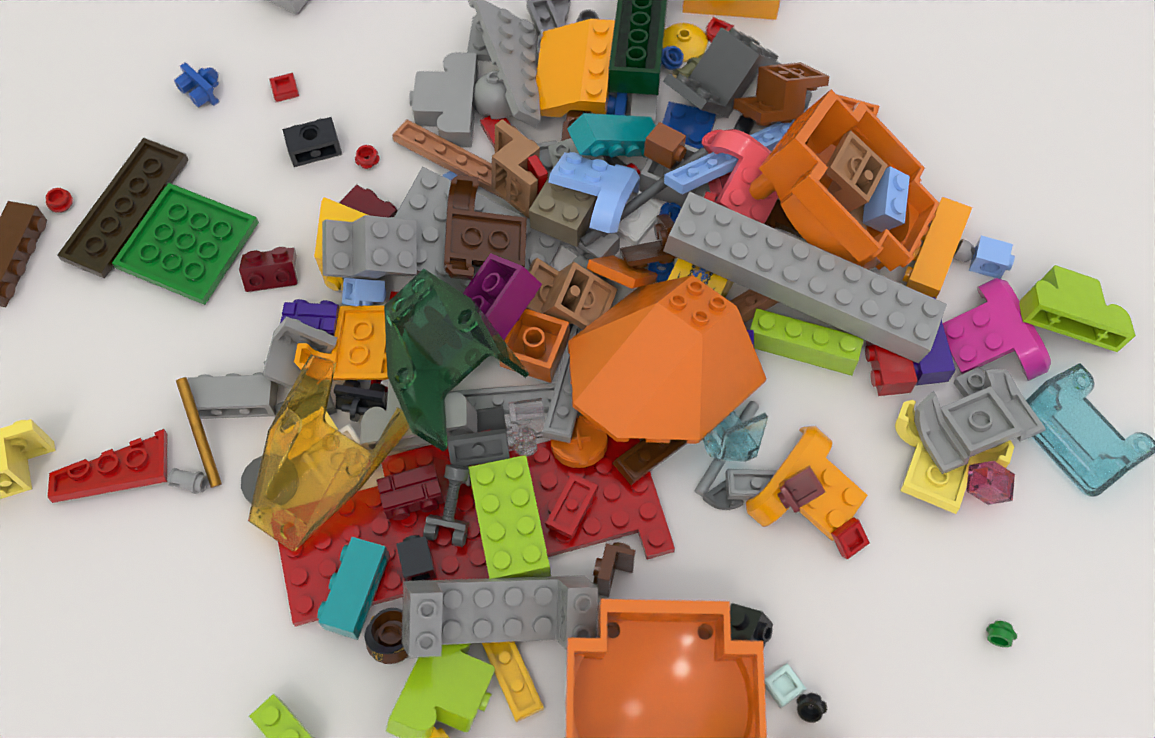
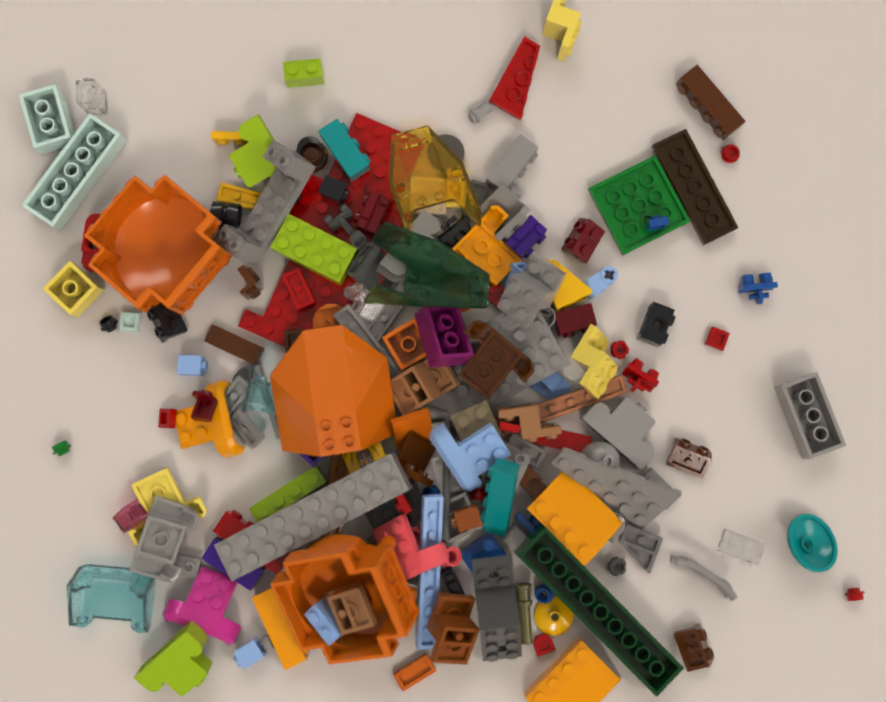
camera: 125 degrees right, 20 degrees up
pearl gold bar [176,377,222,488] -> none
none -> light blue brick [177,355,208,376]
none -> reddish brown tile [204,324,265,365]
none -> black wheel [210,201,242,228]
none -> light grey plate [230,408,266,450]
none -> light yellow bracket [571,324,618,399]
none -> light blue piece [583,266,618,299]
none -> red hips [621,358,659,392]
none -> blue plate [645,215,669,232]
none -> reddish brown bracket [666,438,712,479]

